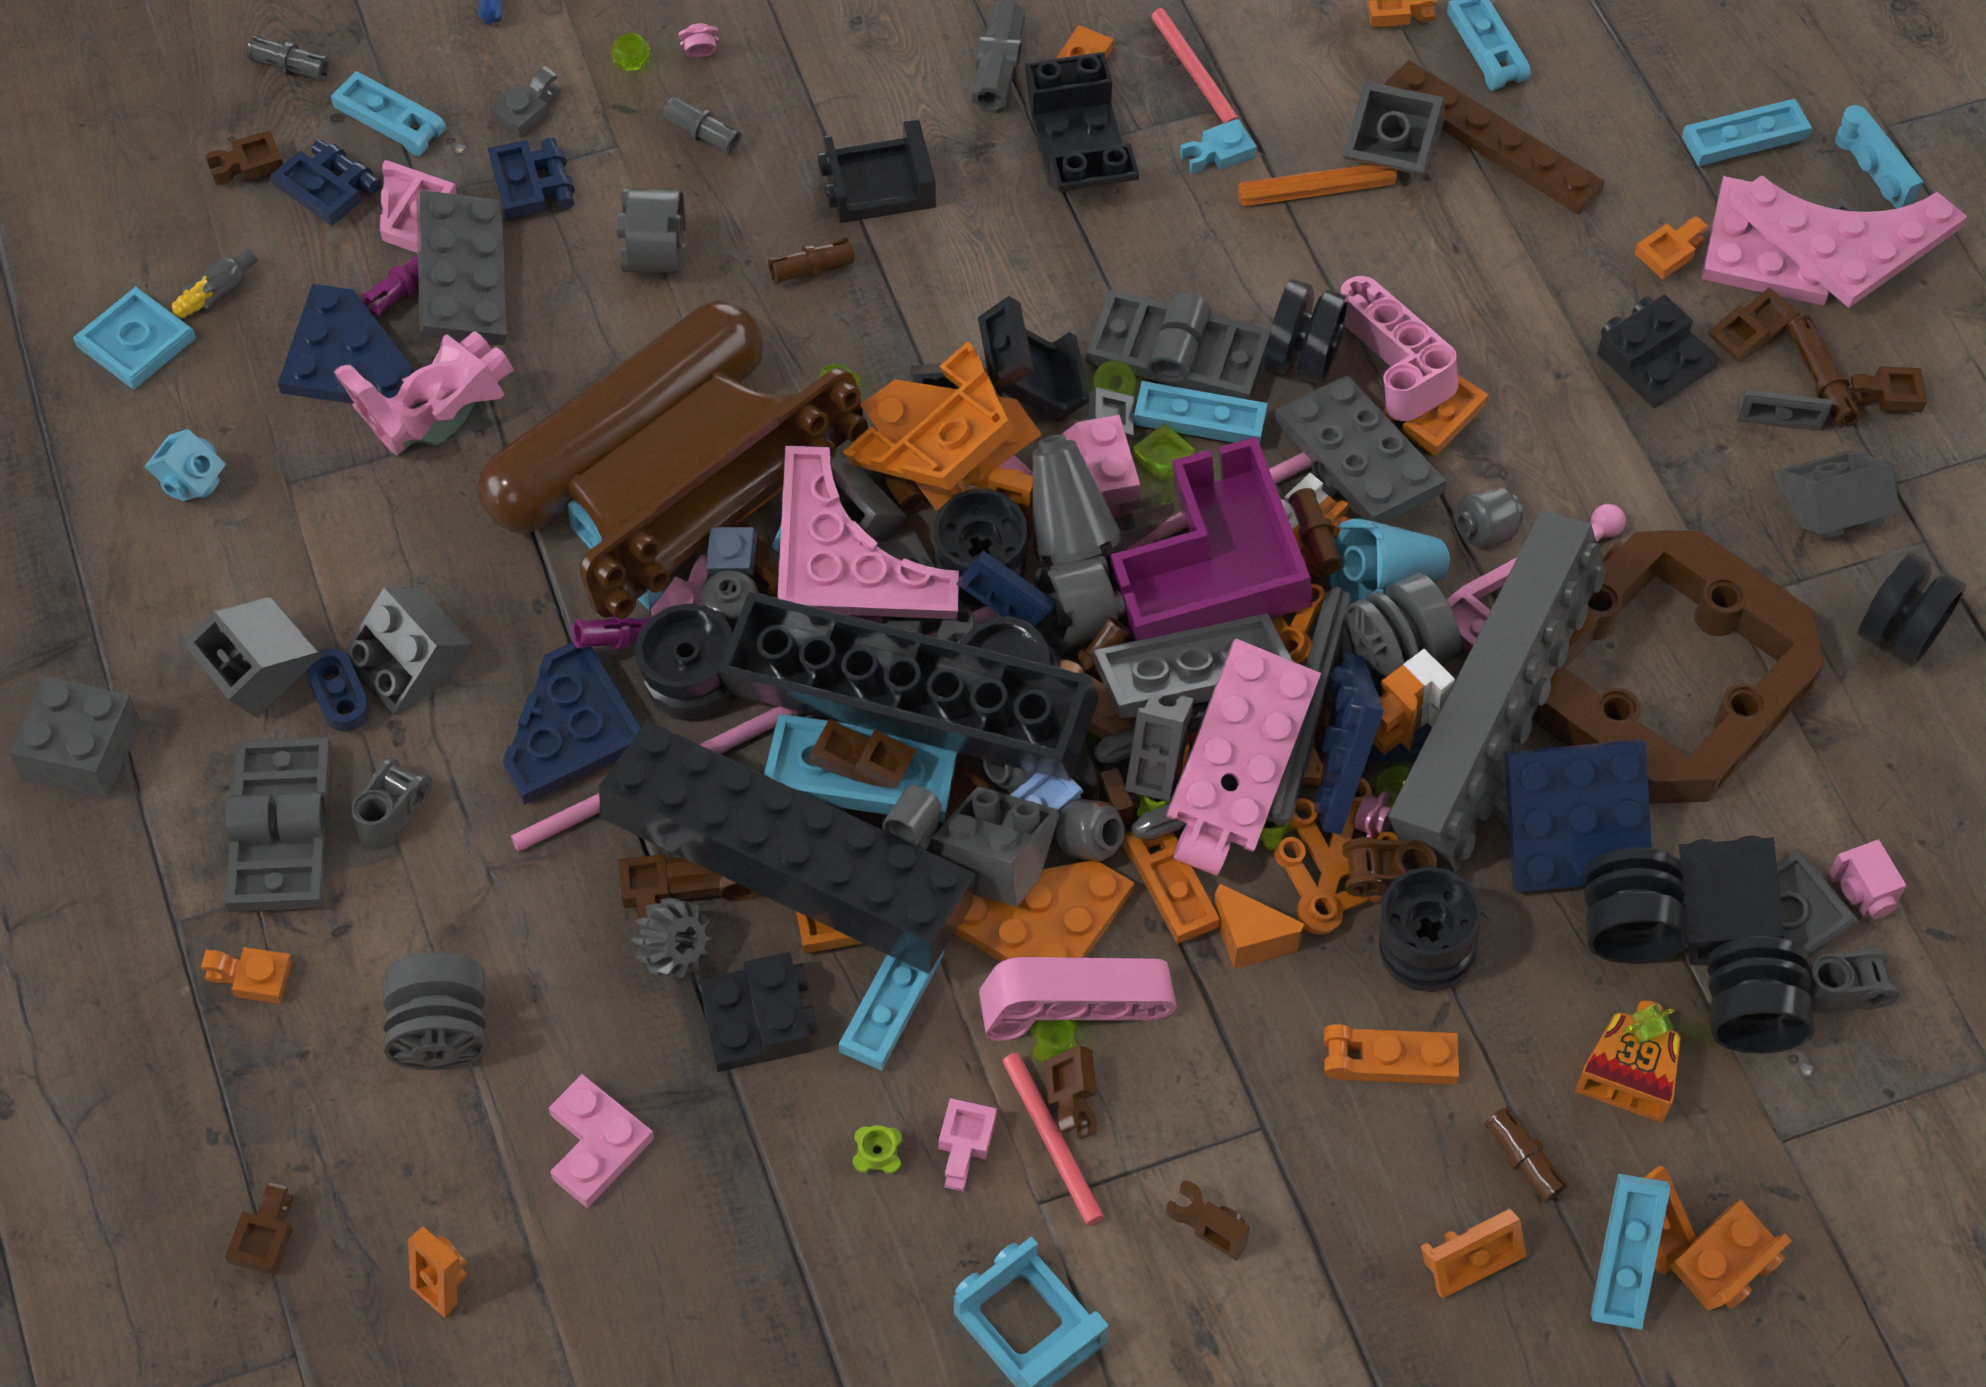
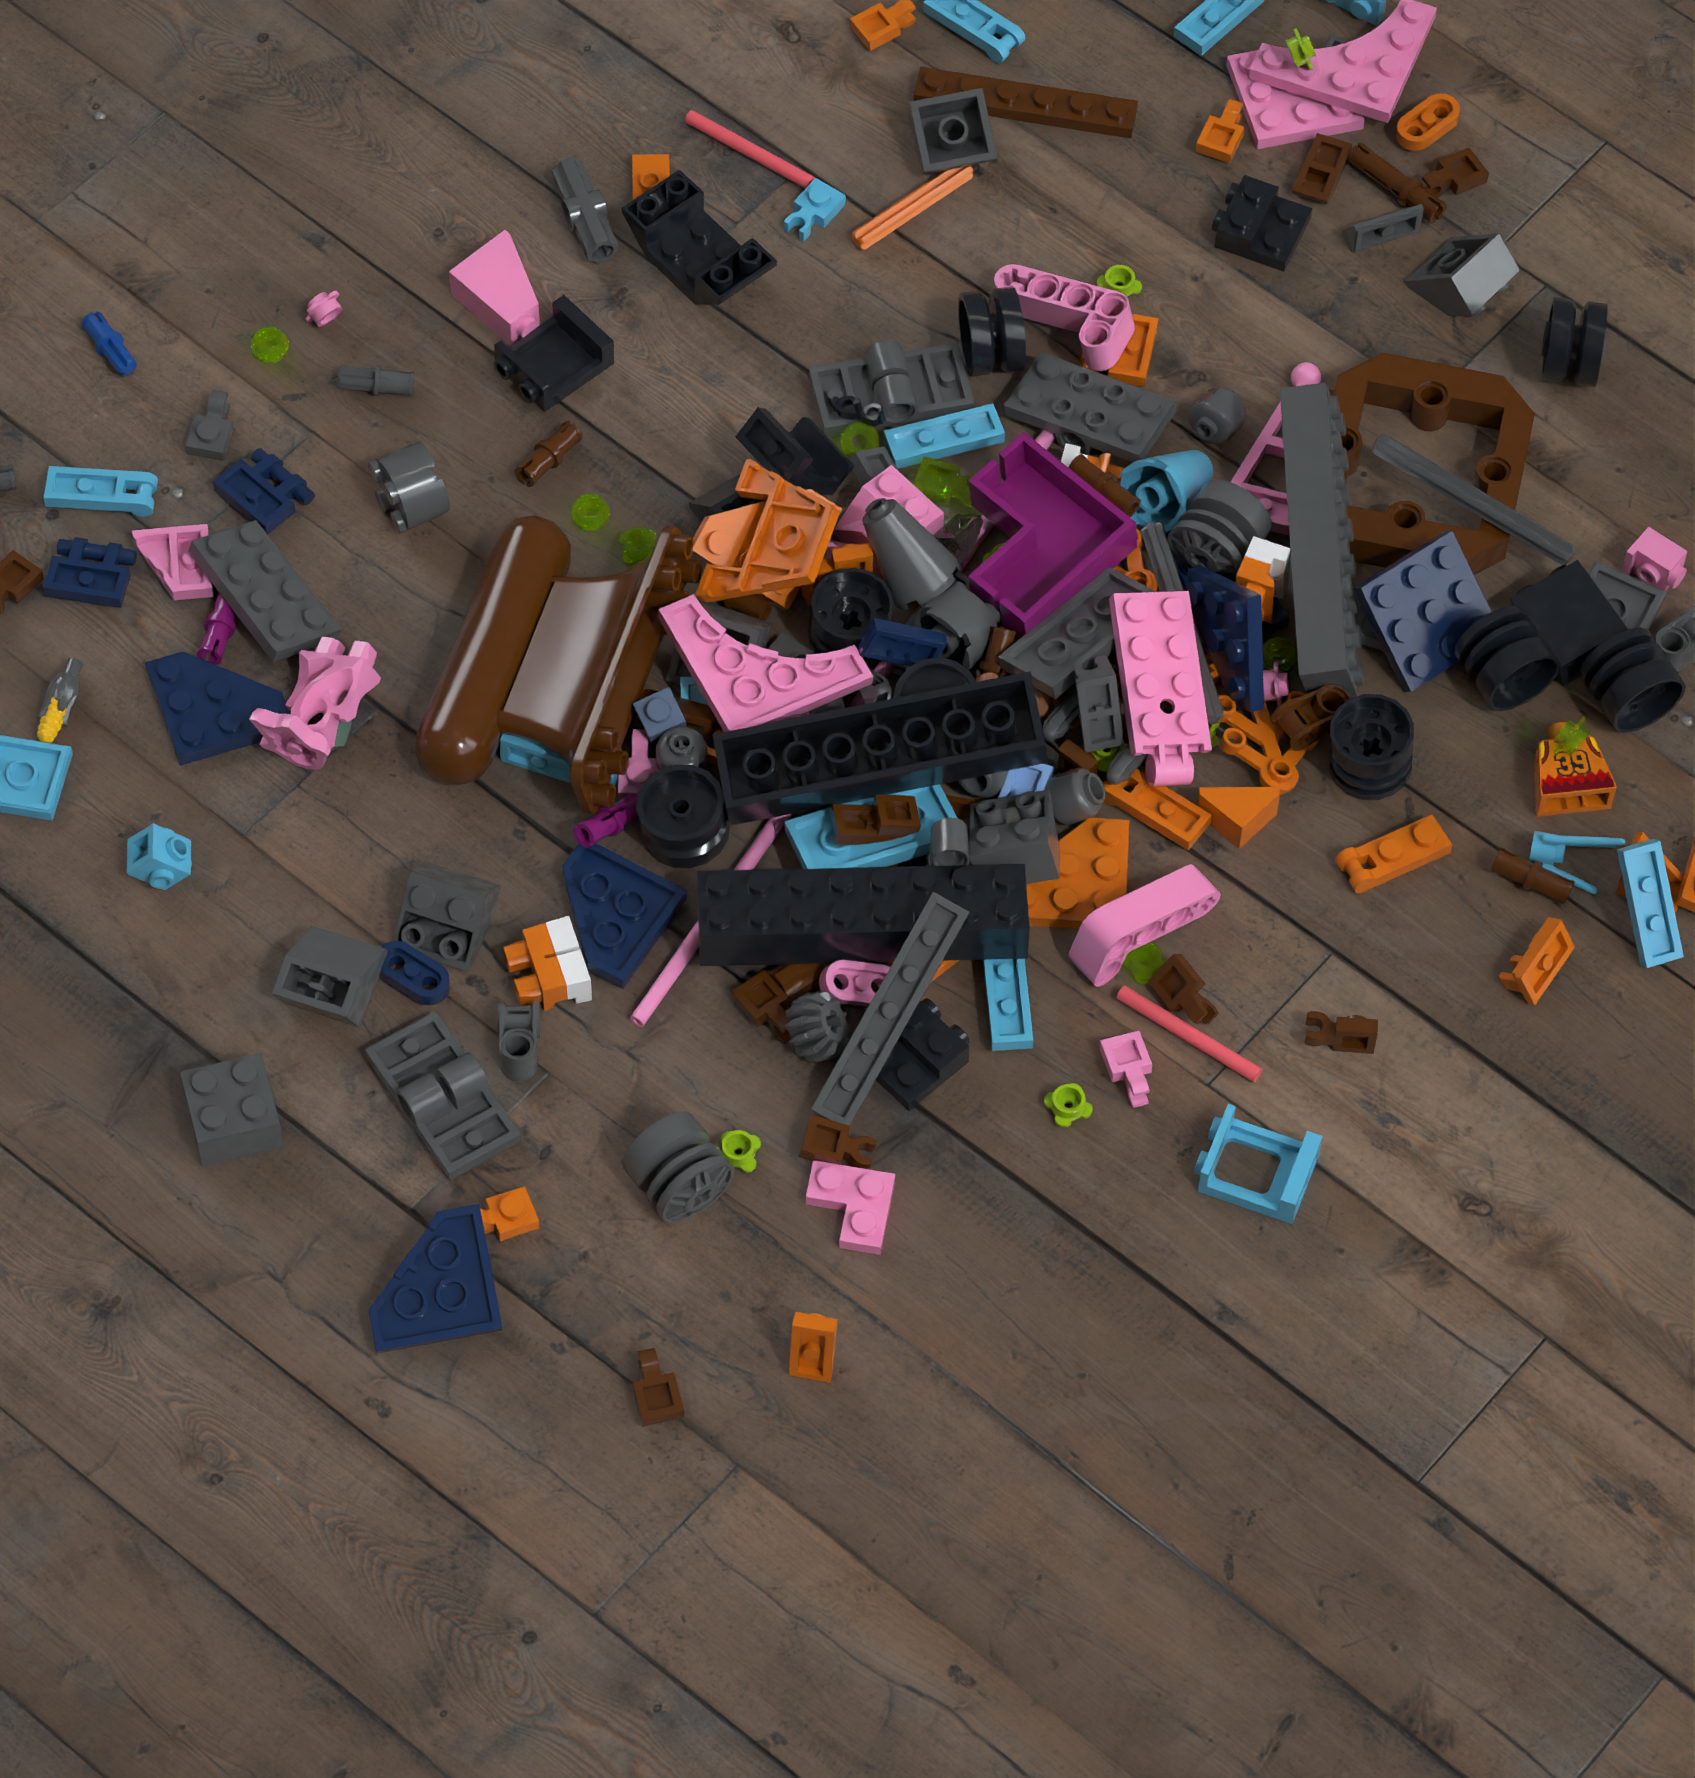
camera: 30 degrees left, 0 degrees up
none -> dark blue plate [369,1204,502,1354]
none -> bright pink slope [449,230,540,346]
none -> orange hips [503,916,592,1011]
none -> clear neon green plate [571,494,610,531]
none -> lime plate [720,1130,761,1173]
none -> reddish brown plate [798,1114,877,1169]
none -> dark grey plate [811,892,969,1126]
none -> bright pink plate [819,960,890,1007]
none -> black piece [831,396,886,427]
none -> lime plate [1097,265,1142,297]
none -> lime plate [1285,28,1316,70]
none -> dark grey axle [1372,434,1575,565]
none -> orange plate [1396,93,1460,151]
none -> medium azure plant [1530,831,1625,894]

